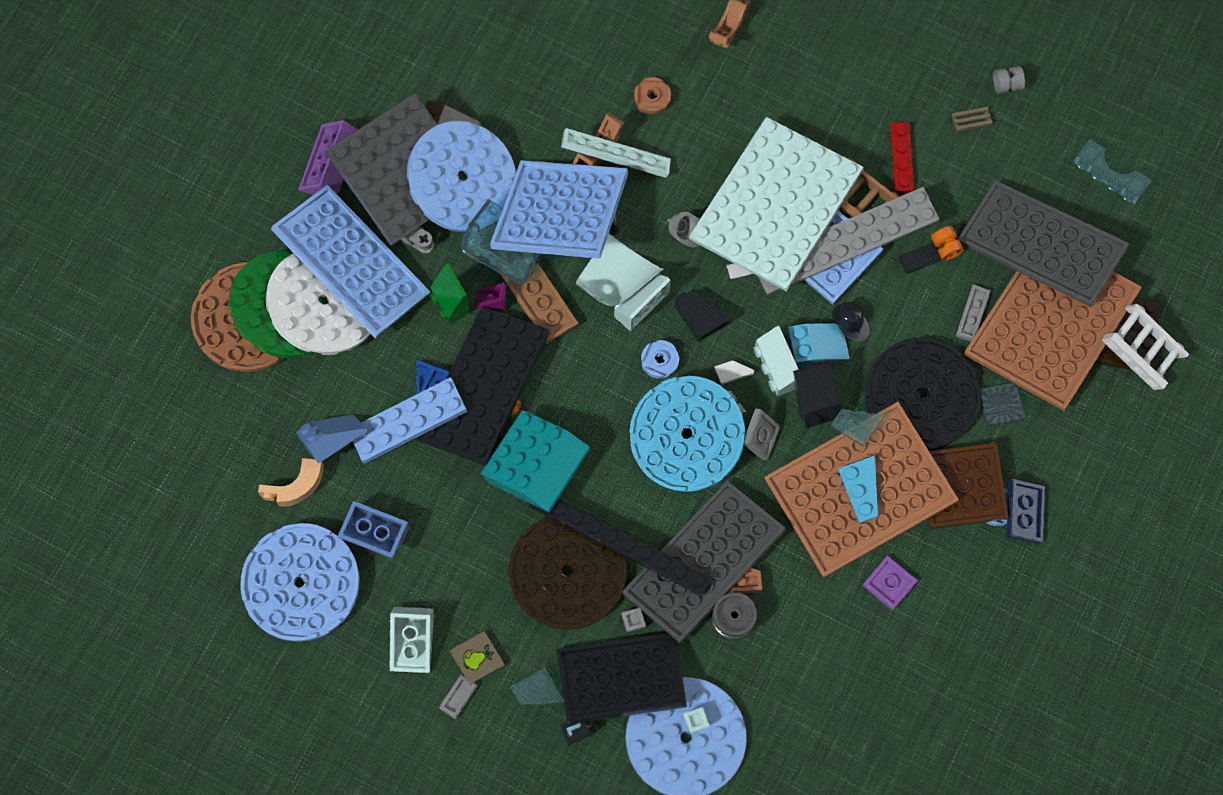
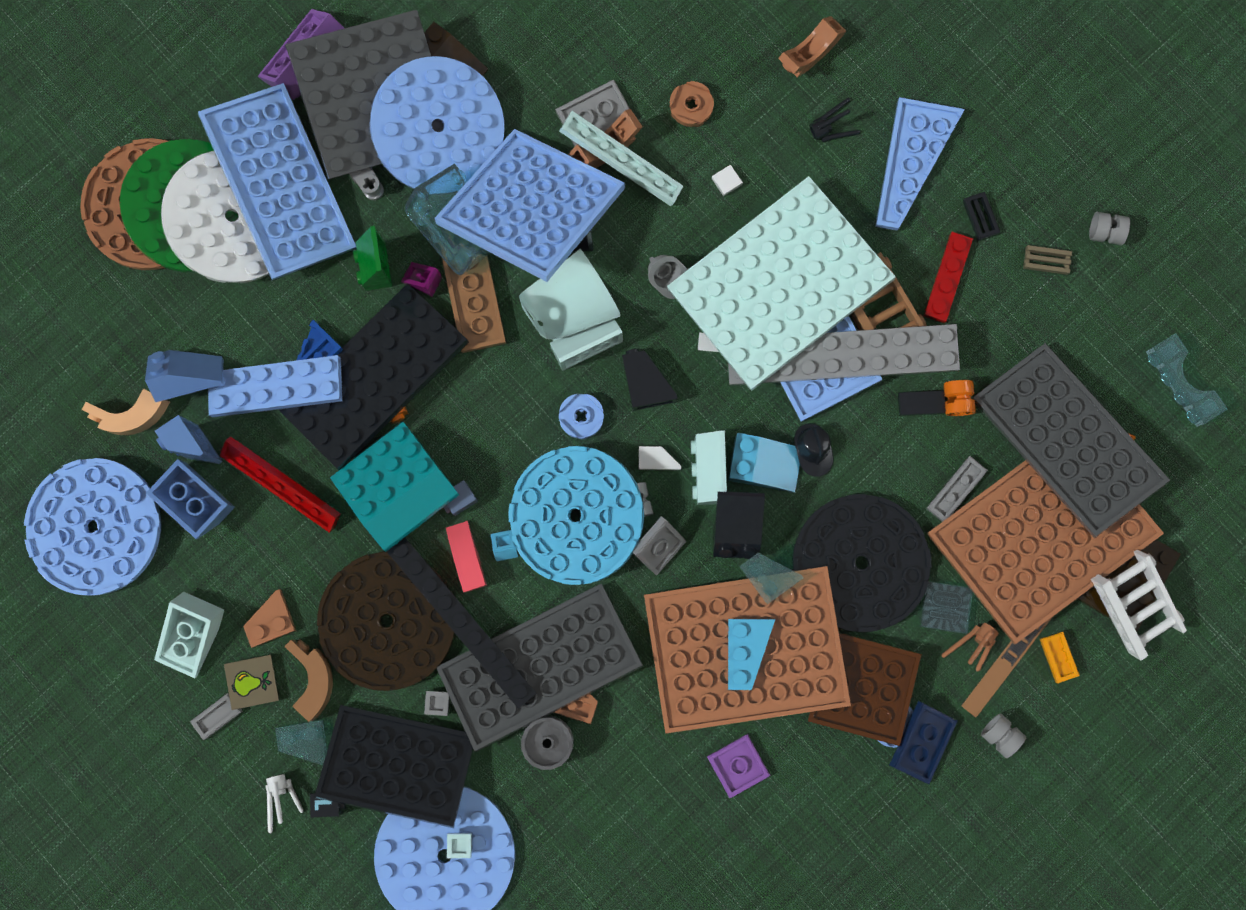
camera: 25 degrees right, 10 degrees up
none -> medium blue slope [155,415,223,464]
none -> red plate [220,436,341,533]
none -> nougat wing [243,589,296,648]
none -> white plant [266,774,304,833]
none -> medium nougat arch [285,640,333,722]
none -> sand blue brick [443,480,478,516]
none -> coral slope [446,521,487,593]
none -> medium azure slope [491,530,518,561]
none -> light grey tile [555,80,630,146]
none -> white tile [712,165,743,196]
none -> black plant [809,98,860,143]
none -> light blue wing [875,97,965,231]
none -> nougat plant [941,623,999,671]
none -> medium nougat sticker [962,617,1052,717]
none -> black tile [963,192,1001,241]
none -> light grey wheel [981,713,1026,758]
none -> light orange plate [1040,632,1080,683]

